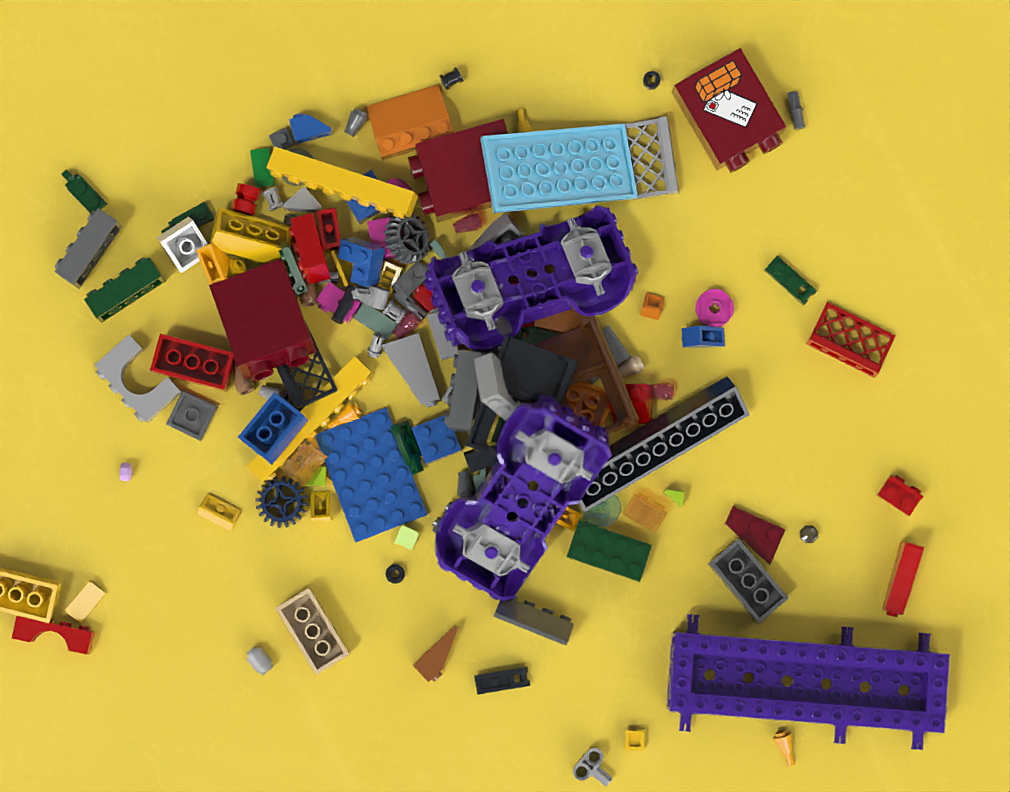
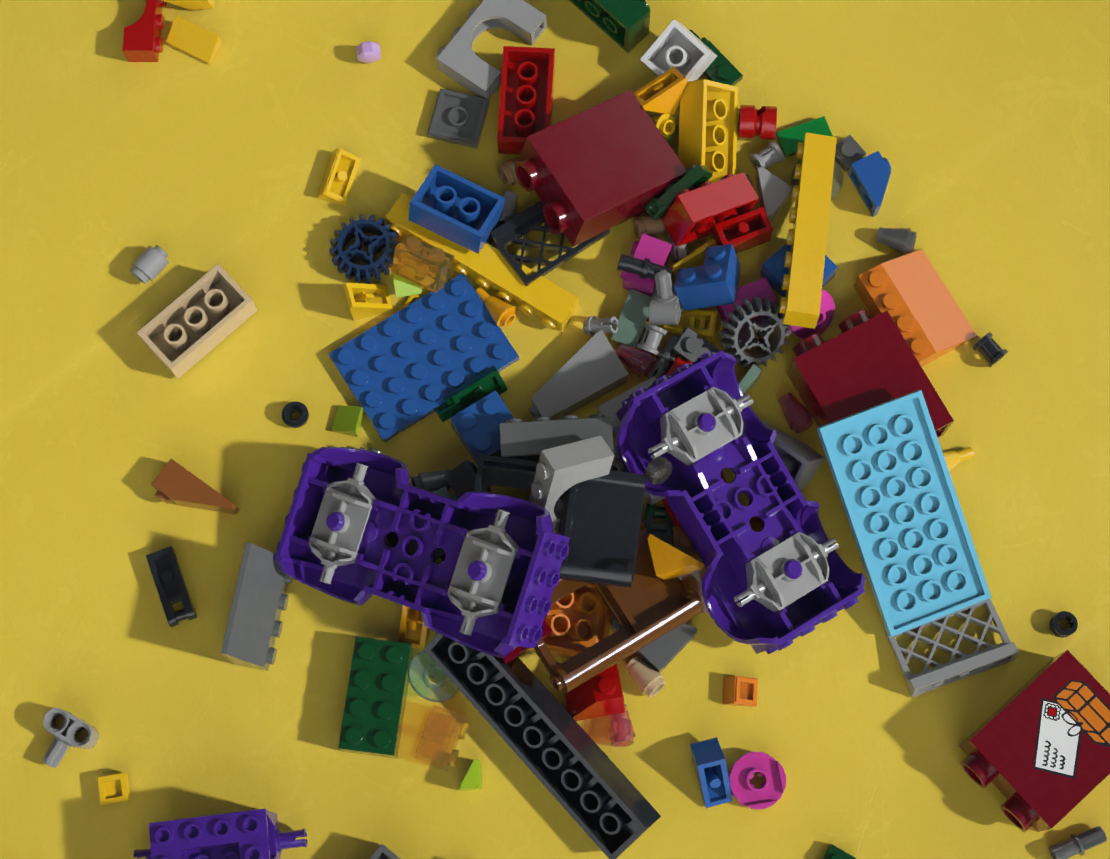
camera: 85 degrees right, 10 degrees down
none -> light orange slope [647,534,704,580]

